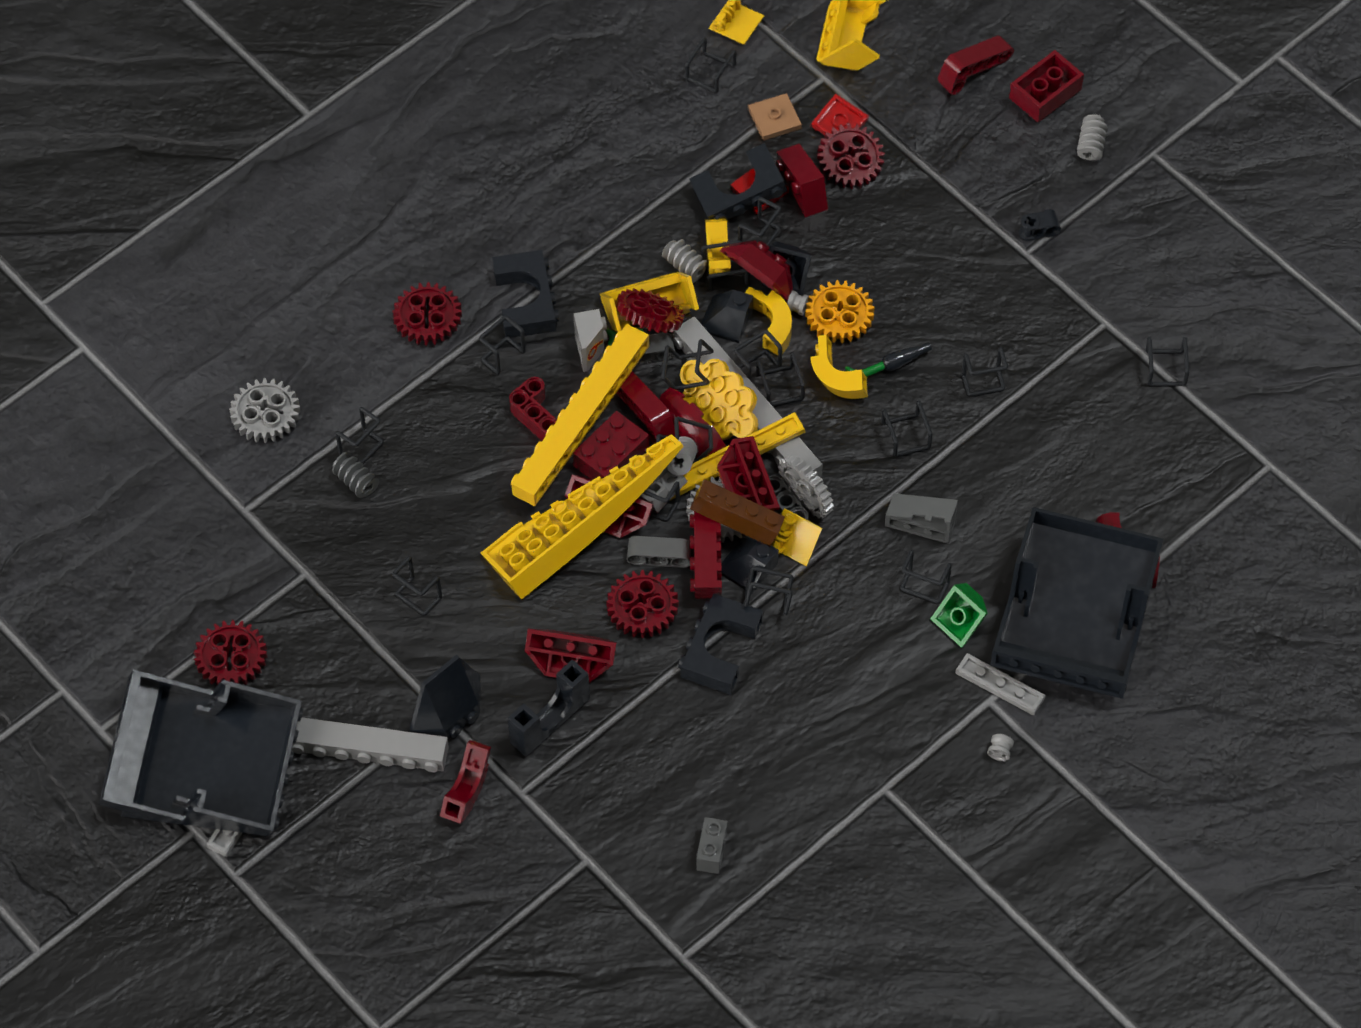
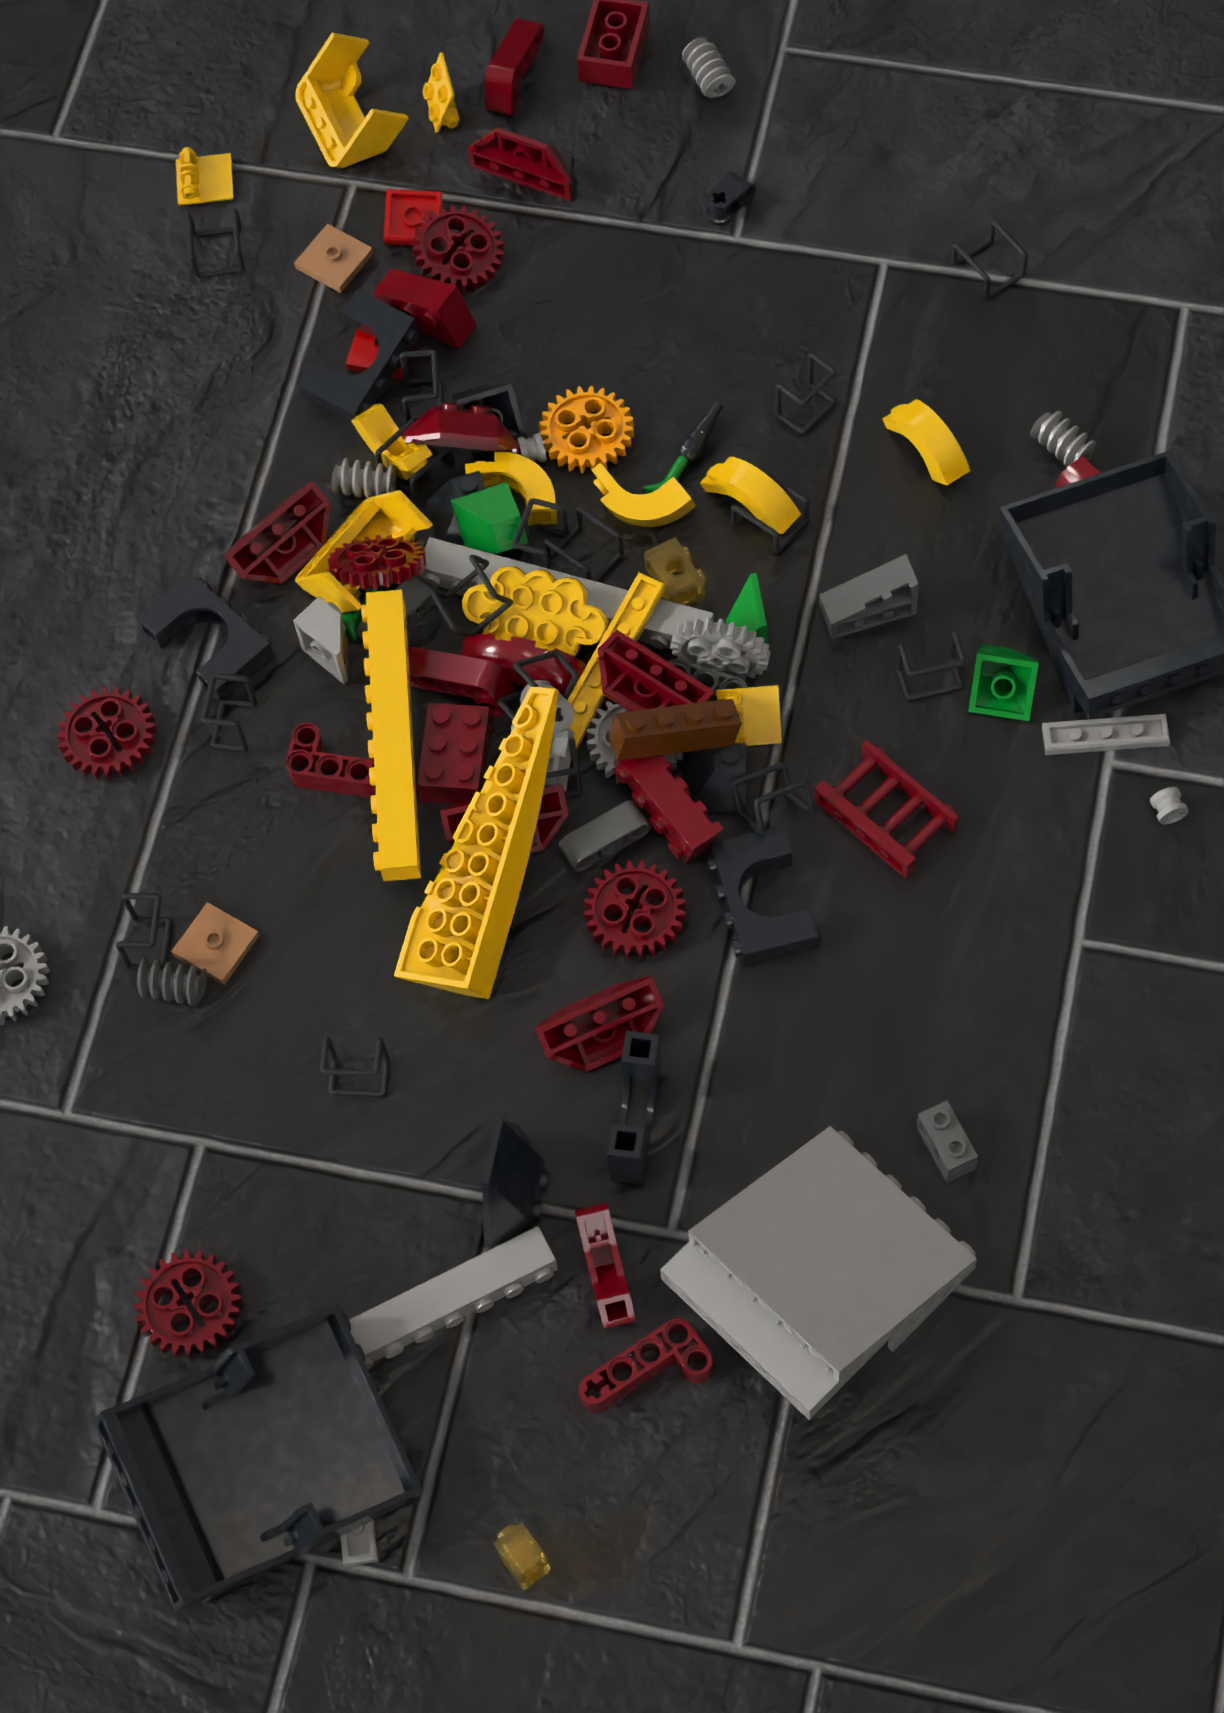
camera: 30 degrees left, 5 degrees up
none -> medium nougat plate [171,902,260,985]
none -> dark red wedge [223,481,331,584]
none -> yellow hinge [423,52,459,133]
none -> green slope [450,482,529,554]
none -> dark red wedge [468,128,573,201]
none -> clear yellow brick [493,1522,551,1591]
none -> dark red beam [579,1318,713,1413]
none -> clear yellow brick [644,537,707,606]
none -> light grey panel [660,1126,977,1420]
none -> yellow arch [700,457,801,534]
none -> green slope [726,573,767,644]
none -> dark red fence [815,740,959,879]
none -> yellow arch [882,399,971,486]
none -> light grey piece [1030,411,1097,467]

